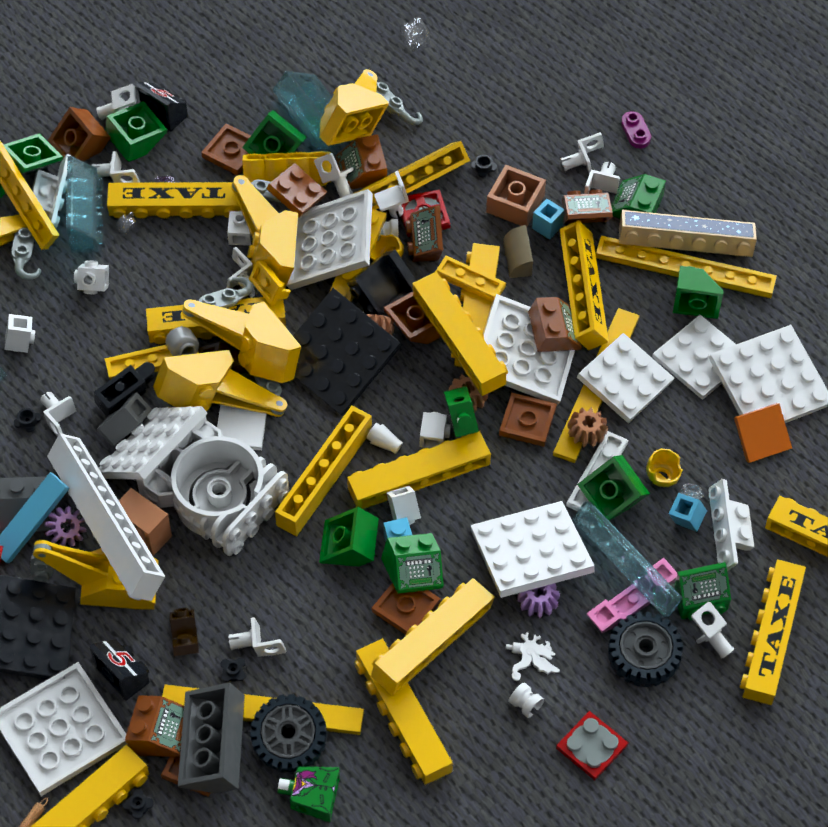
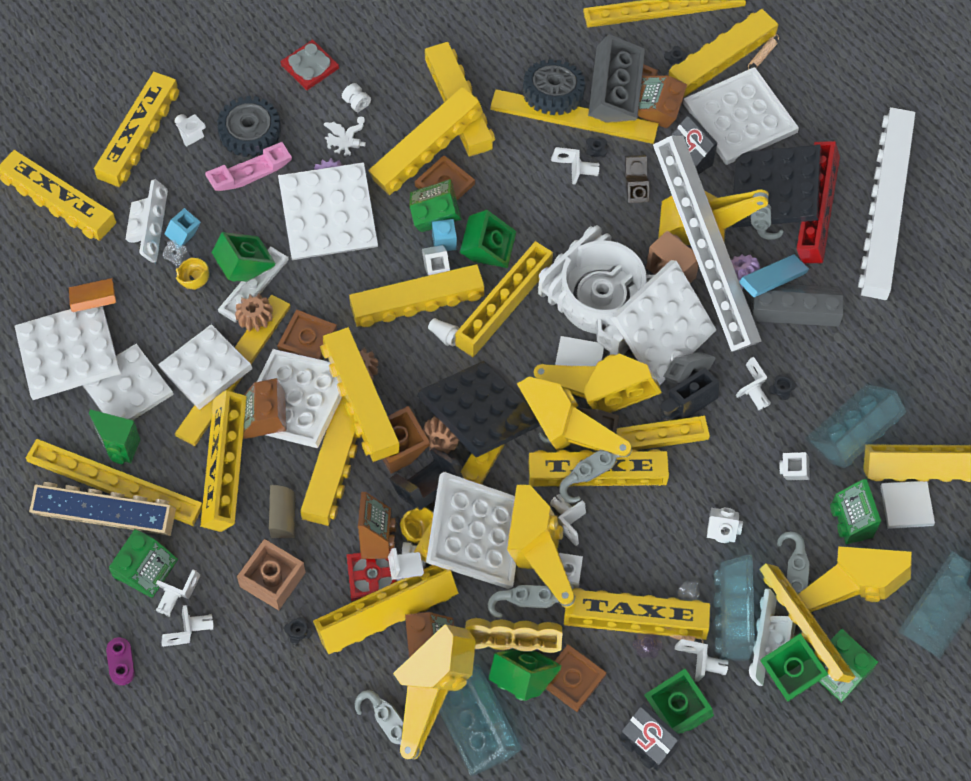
camera: 175 degrees left, 5 degrees up
dark orange slope [48,107,111,168] -> none
white bracket [97,84,137,120] -> none
light grey head [165,326,199,356] -> none
yellow plate [249,260,291,306] -> none
dark orange plate [266,163,327,218] -> none
green torso [278,767,340,822] -> none
white bracket [314,153,354,198] -> none
white brick [420,412,451,448] -> none
yellow tile [435,256,506,302] -> none
green torso [444,386,479,437] -> none
medium azure brick [532,199,565,239] -> none
slope [562,189,613,224] -> none
clear light blue plate [572,501,683,617] -> none
slope [673,562,731,620] -> none

